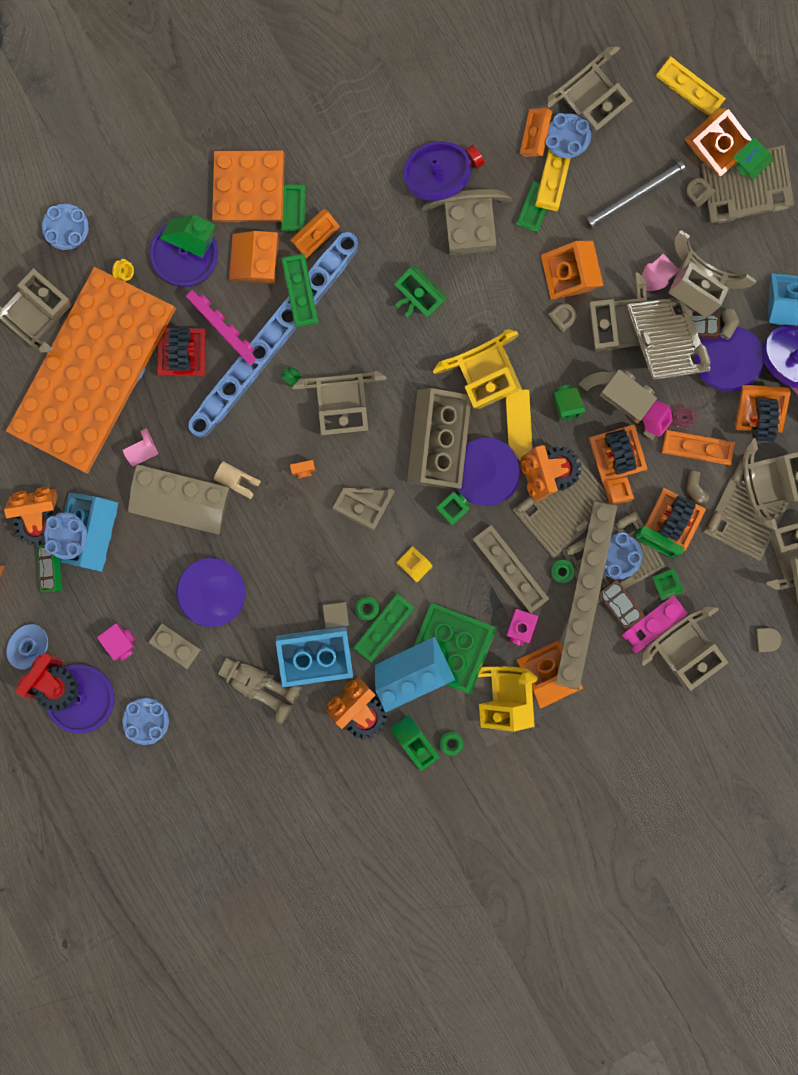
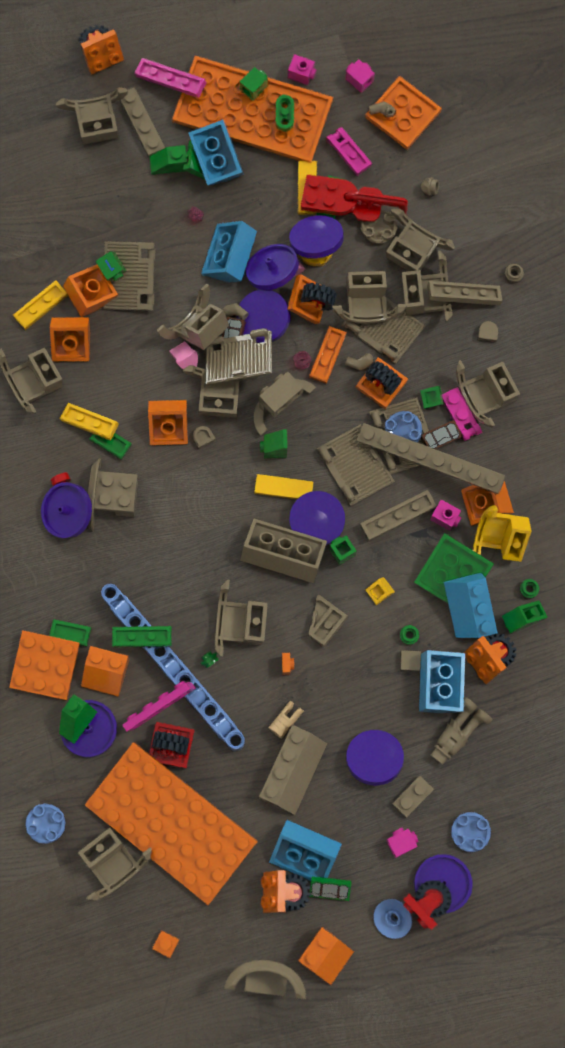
camera: 75 degrees left, 10 degrees down
medium blue dish [44,512,88,560] -> none
yellow plate [112,259,134,282] -> none
bright pink tile [123,428,158,467] -> none
orange plate [290,209,340,259] -> none
green tile [353,594,415,663] -> none
green brick [394,265,448,318] -> none
yellow piece [433,329,522,409] -> none
orange plate [520,108,552,157] -> none
orange plate [520,445,582,502] -> none
medium blue dish [546,113,592,158] -> none
green plate [551,559,575,583] -> none
flat silver bar [585,159,687,230] -> none
plate [588,425,648,483] -> none
orange plate [603,477,634,505] -> none
green tile [633,526,685,559] -> none
dark pink slope [643,401,673,437] -> none
dark tan tile [687,178,716,207] -> none
none -> orange slope [50,317,90,361]

